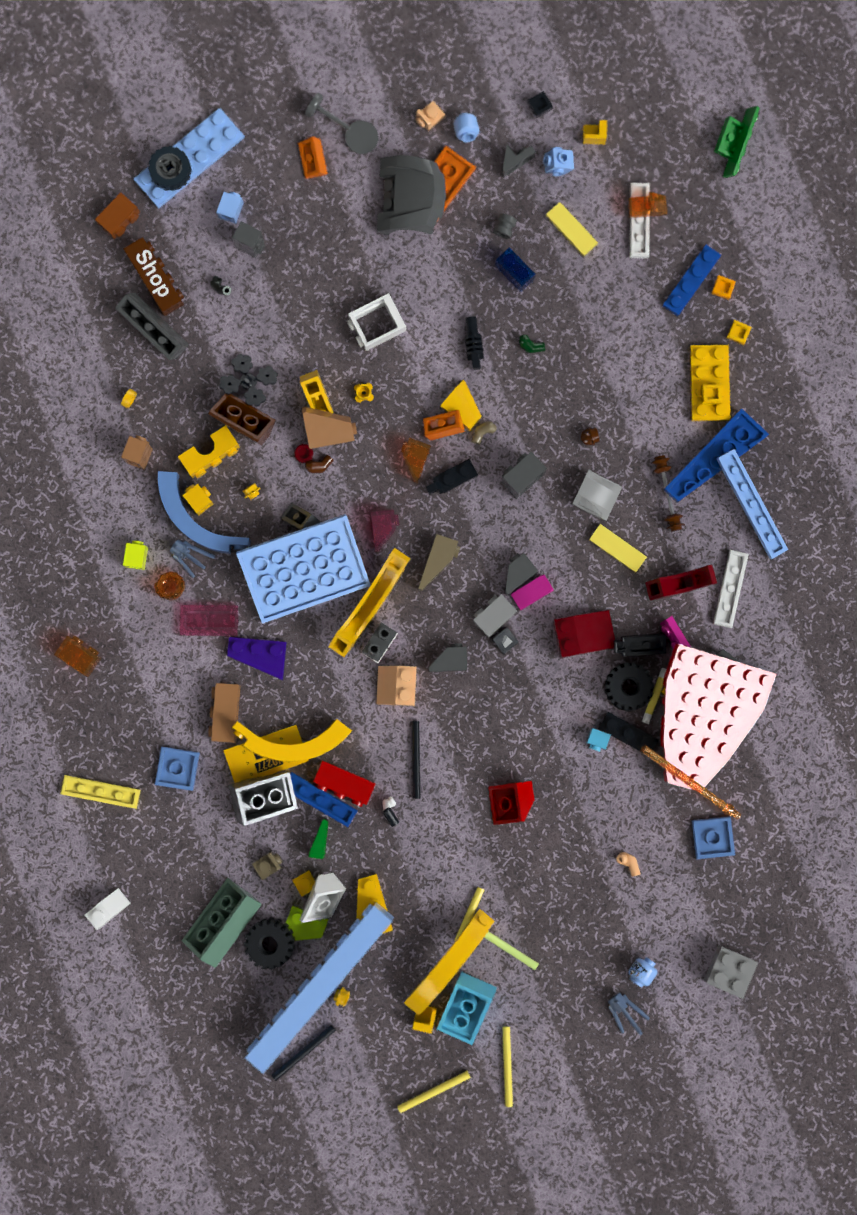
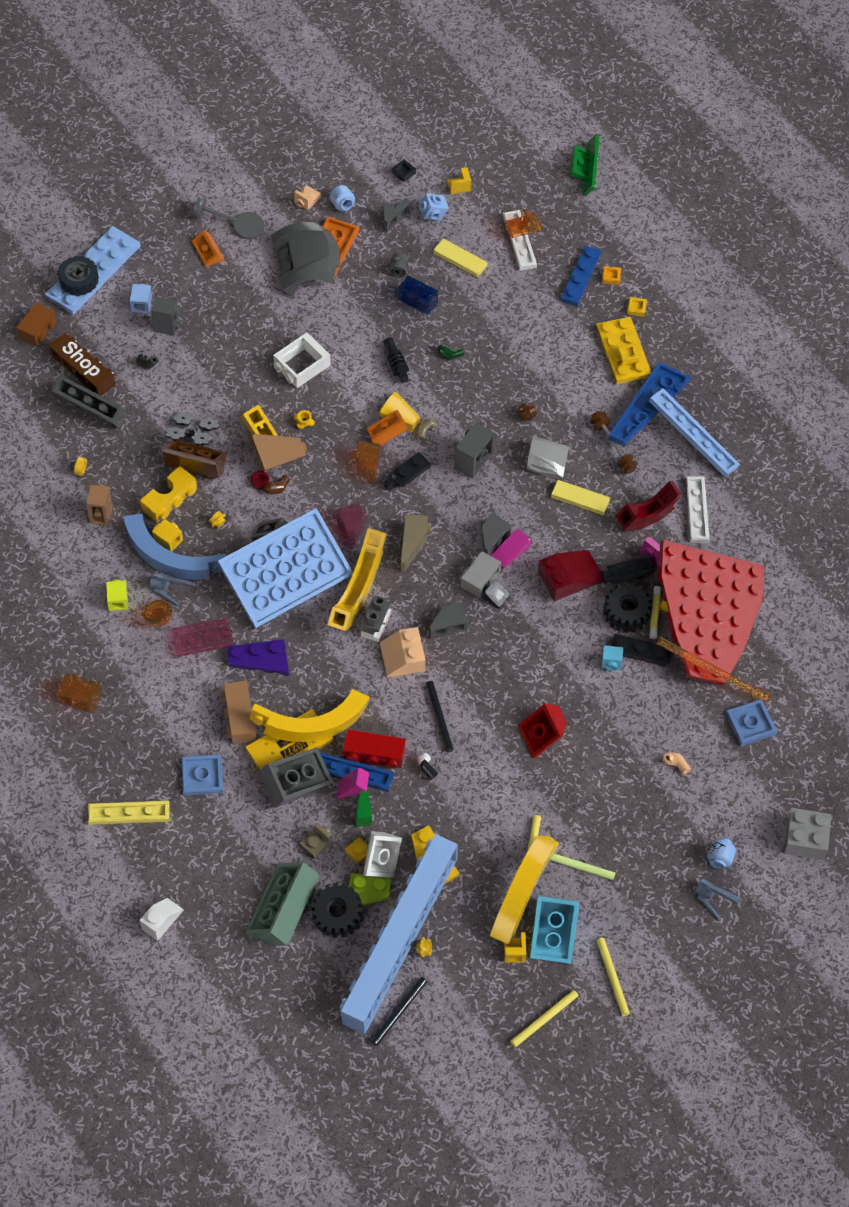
camera: 15 degrees left, 25 degrees down
none -> dark pink slope [336,768,369,799]

